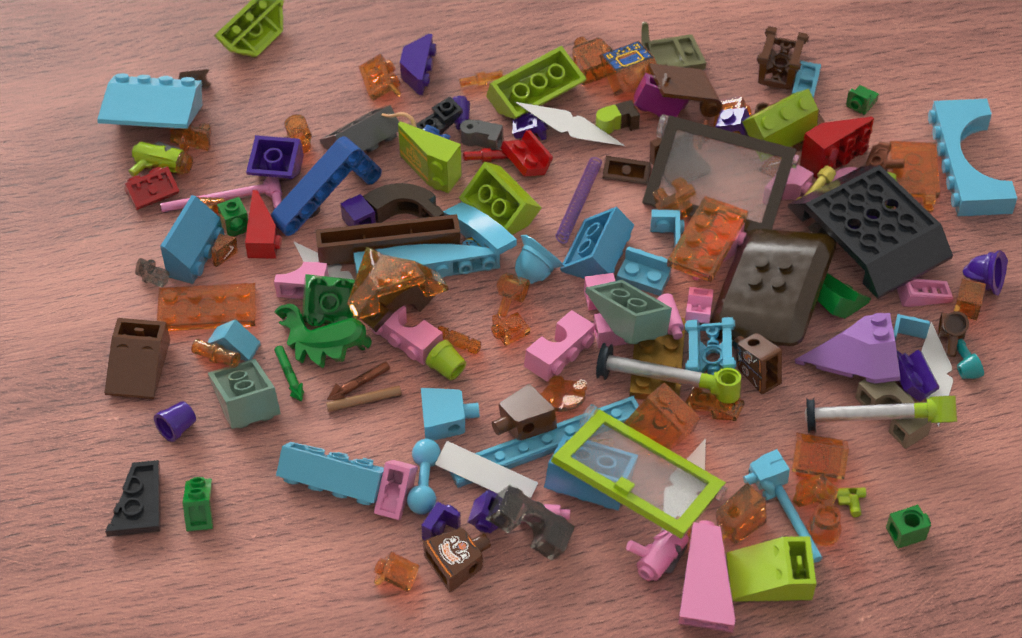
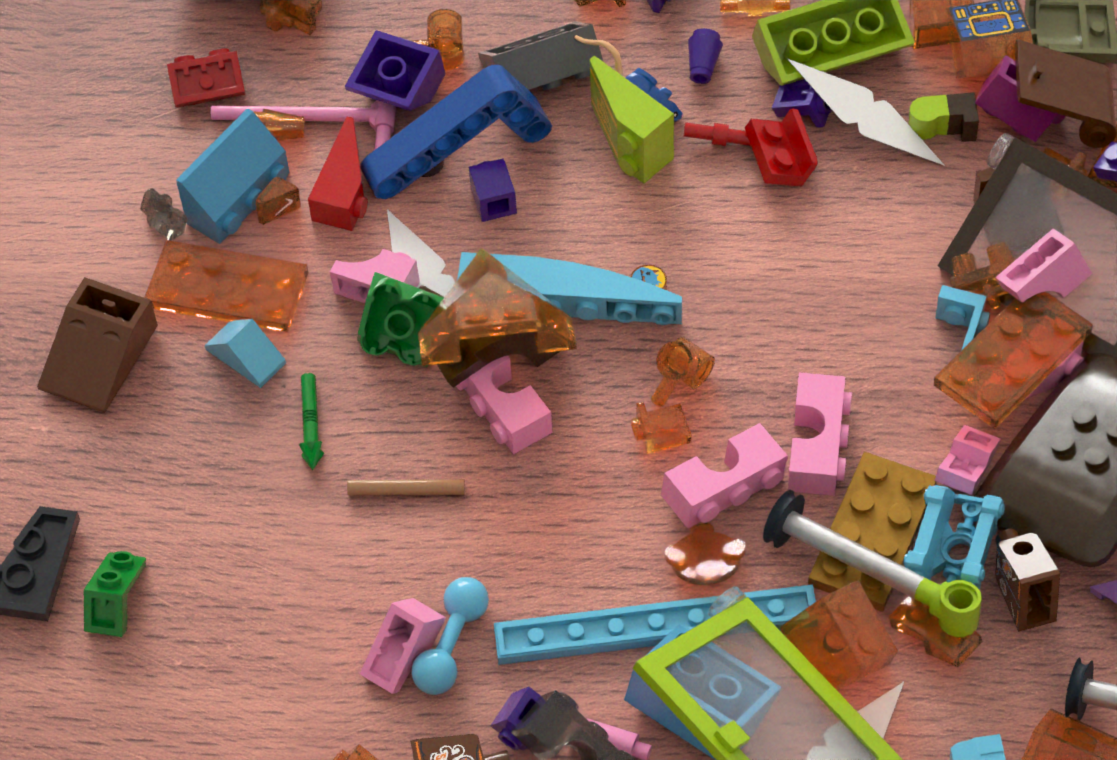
camera: 20 degrees right, 5 degrees up
lime piece [128,141,193,176] -> none
dark purple piece [154,401,196,442] -> none
clear orange pin [191,339,241,368] -> none
sand green slope [208,359,281,429] -> none
green brick [217,197,248,239] -> none
green animal [274,304,372,368] -> none
medium azure wedge [276,442,384,505] -> none
reddish brown brick [315,214,461,265] -> none
copper piece [326,361,390,400] -> none
dark brown arch [363,183,444,223] -> none
black slope [416,96,463,135] -> none
medium azure torso [421,388,479,441] -> none
dark purple bracket [421,501,461,540] -> none
lime piece [426,340,467,380] -> none
white sticker [435,441,538,504] -> none
clear orange axle [438,325,481,354] -> none
medium azure slope [443,202,517,256] -> none
lime slope [459,162,542,235] -> none
dark grey leg [460,119,504,150] -> none
reddish brown torso [492,384,557,441] -> none
medium azure piece [515,235,565,284] -> none
medium lavender piece [555,157,602,243] -> none
dark azure slope [560,206,634,279] -> none
sand green slope [585,280,672,344] -> none
reddish brown slope [602,156,651,185] -> none
medium azure bracket [616,247,672,296] -> none
bright pink cylinder [657,294,684,339] -> none
none -> bright pink arch [995,228,1092,303]

